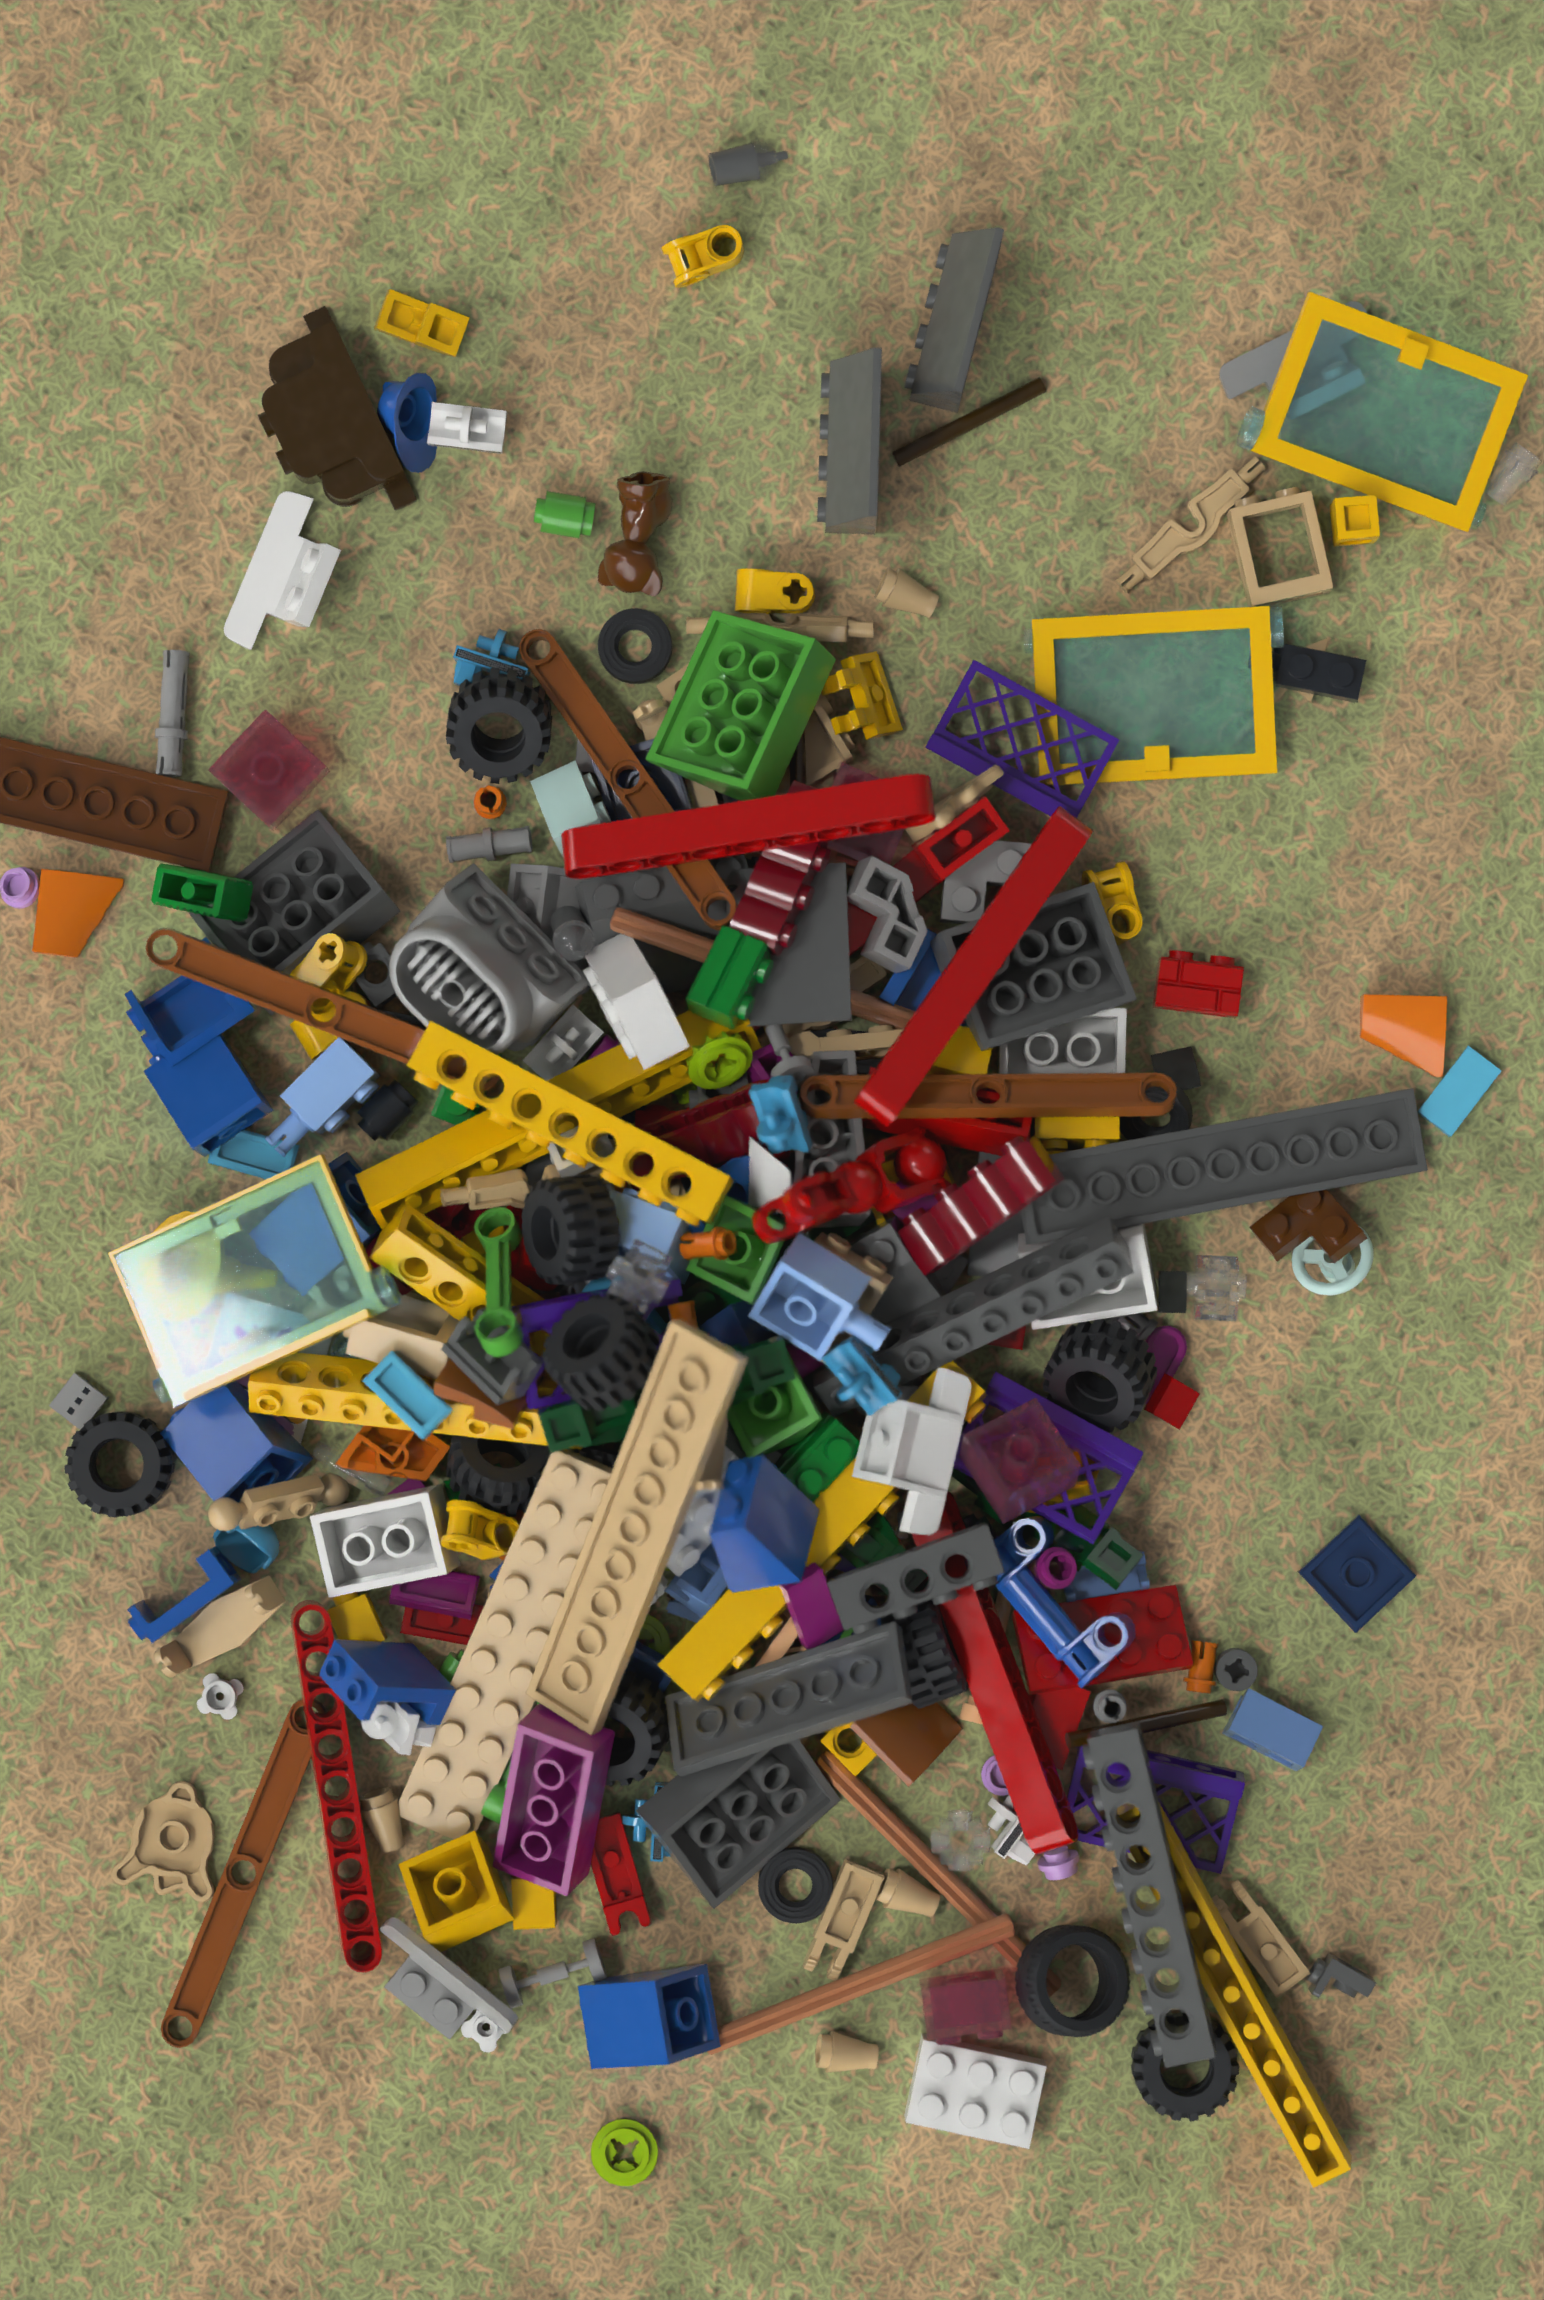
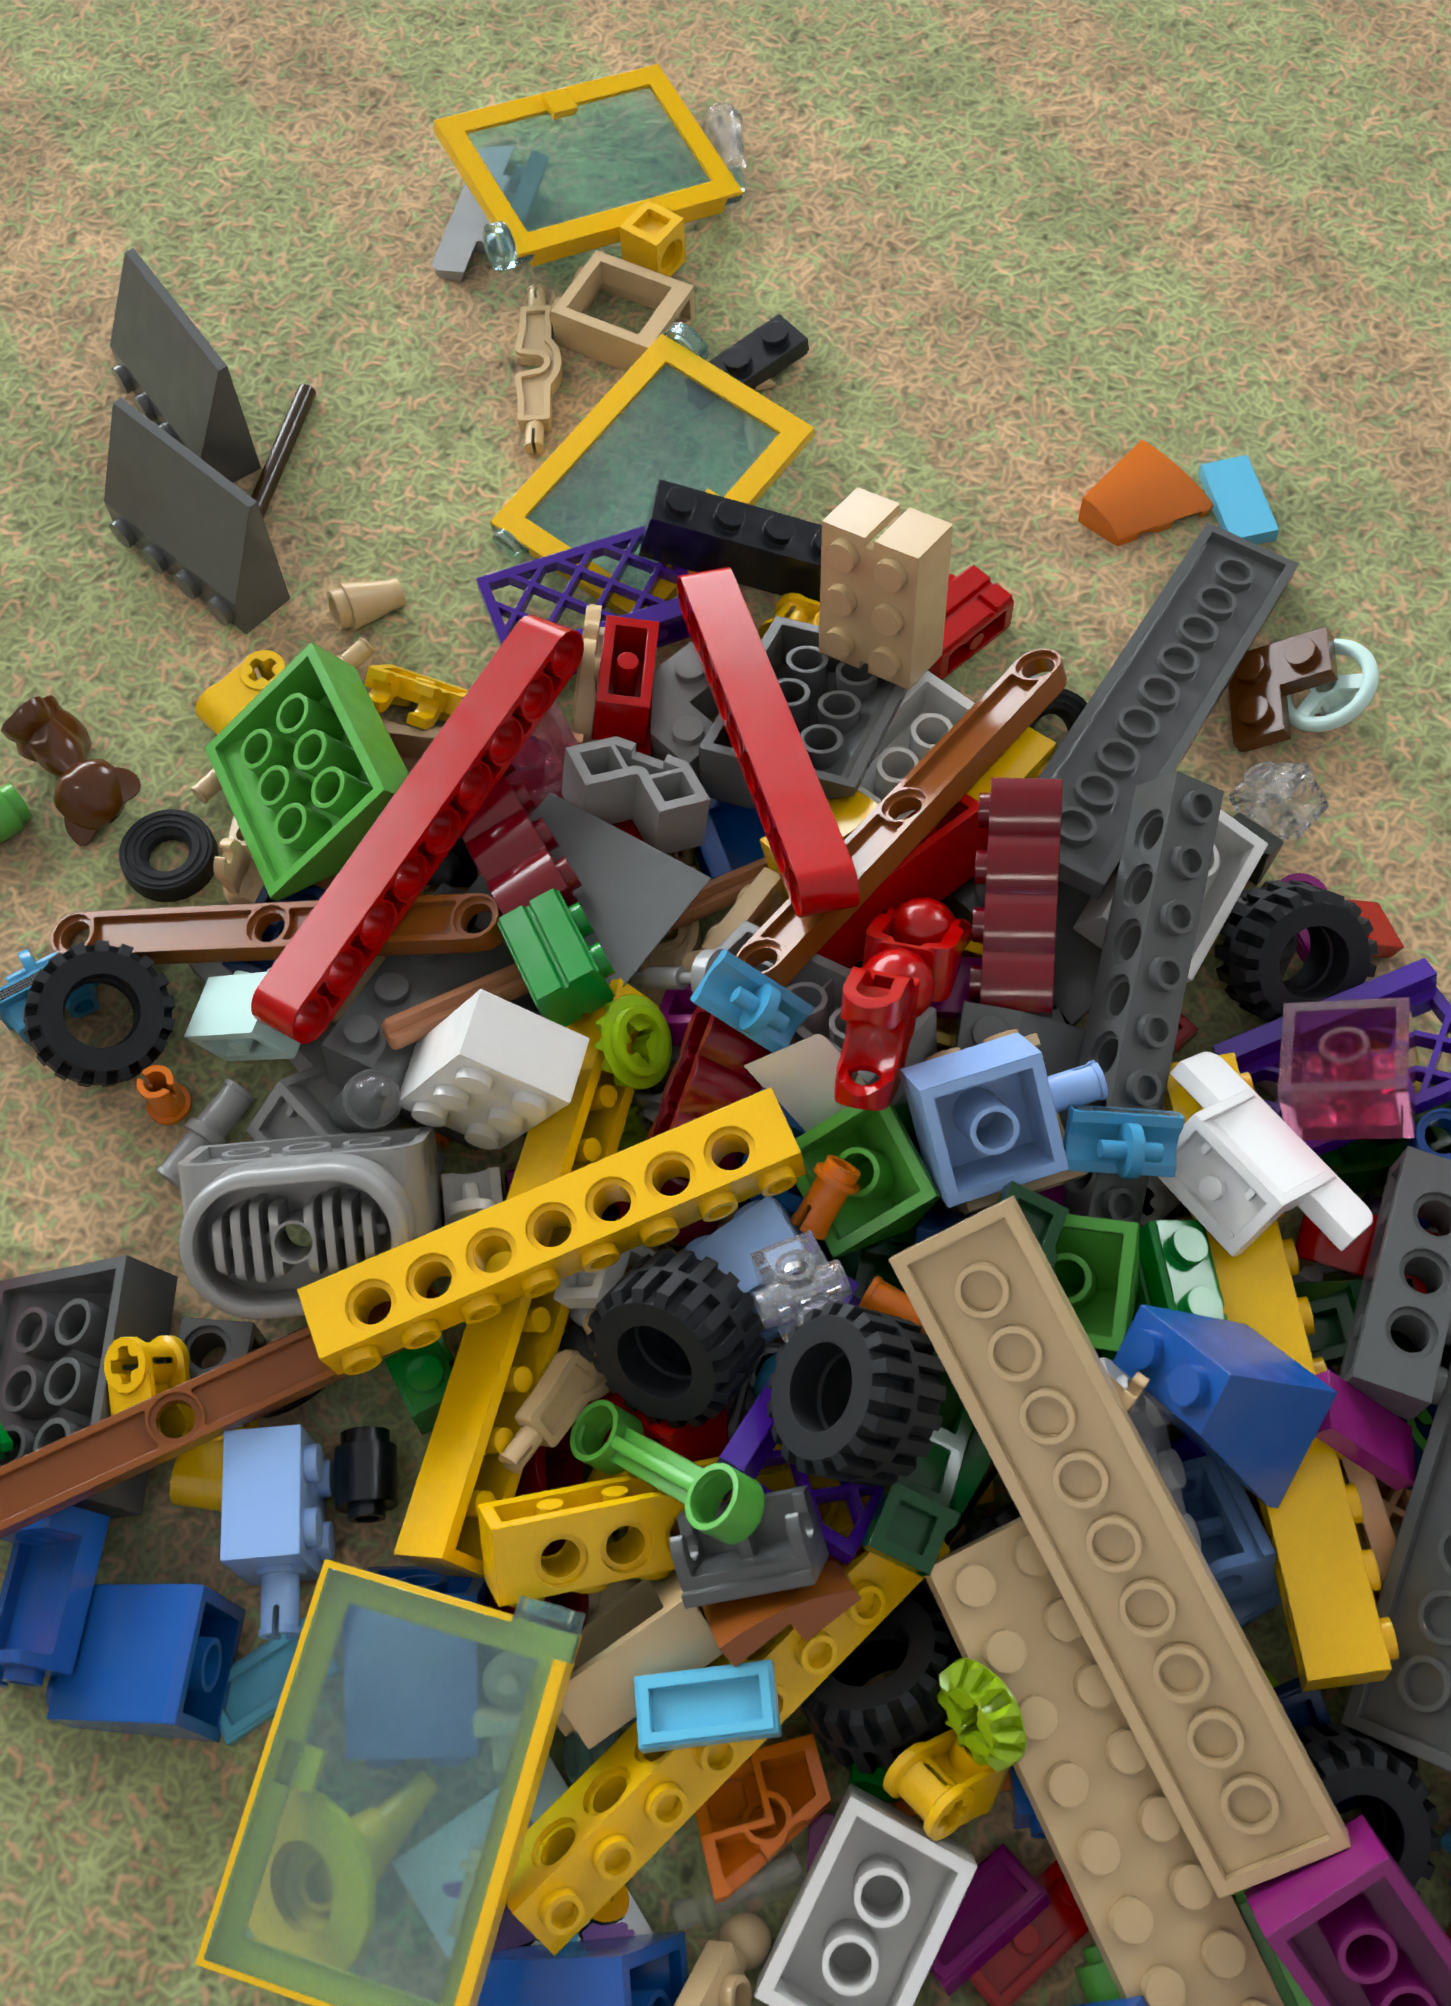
camera: 45 degrees left, 25 degrees down
none -> black brick [639,479,822,602]
none -> tan piece [819,487,953,690]
none -> lime gear [937,1658,1027,1772]

